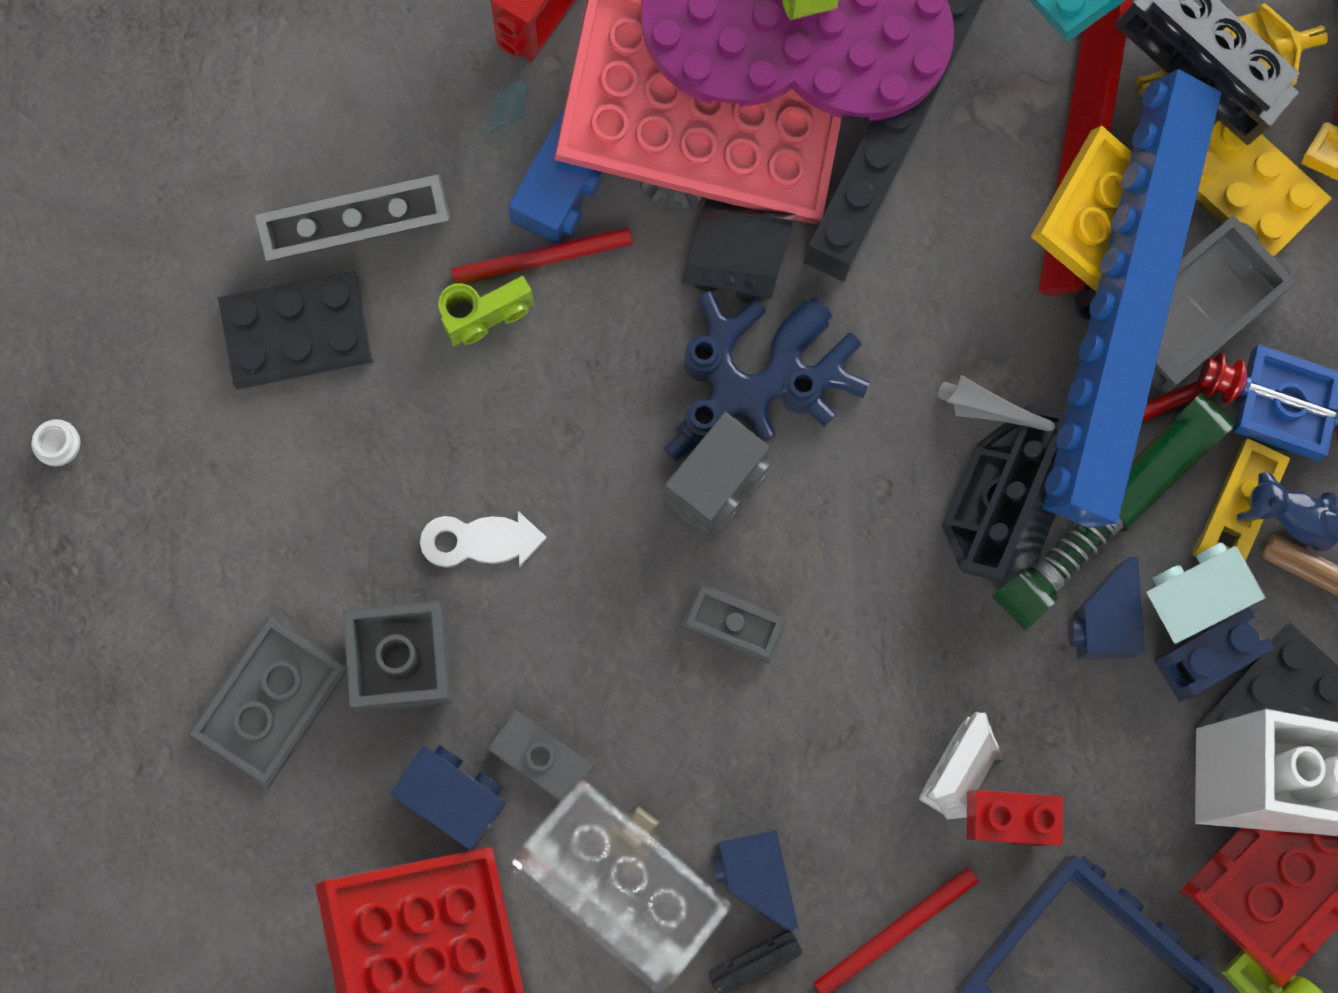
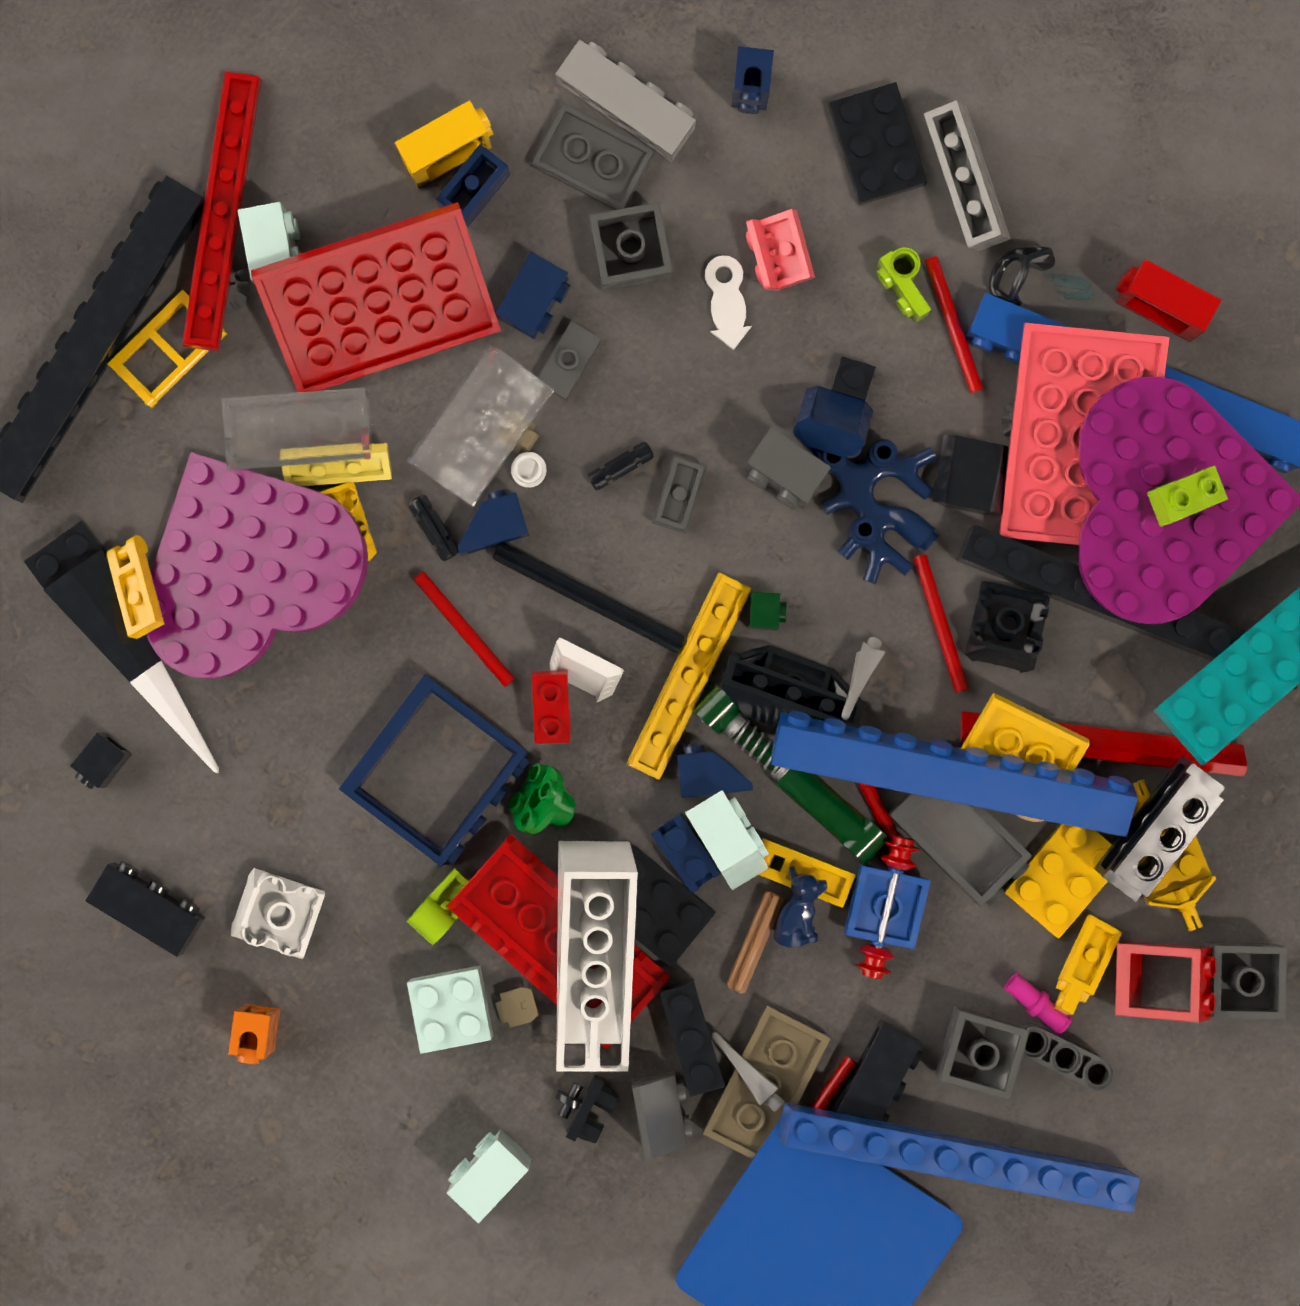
camera: 90 degrees right, 10 degrees up
none -> yellow window [394,100,494,189]
none -> dark blue brick [436,144,510,228]
none -> black axle [493,543,686,653]
none -> green plate [508,763,576,835]
none -> white plate [511,452,547,488]
none -> light grey brick [555,39,696,163]
none -> black axle [588,442,654,490]
none -> yellow tile [626,573,752,780]
none -> dark blue brick [731,46,774,114]
none -> coral bracket [746,209,815,291]
none -> dark green plate [749,592,787,630]
none -> dark blue slope [793,386,873,457]
none -> black plate [831,356,876,401]
none -> red bar [913,554,969,693]
none -> black slope [965,581,1050,673]
none -> black piece [988,247,1055,306]

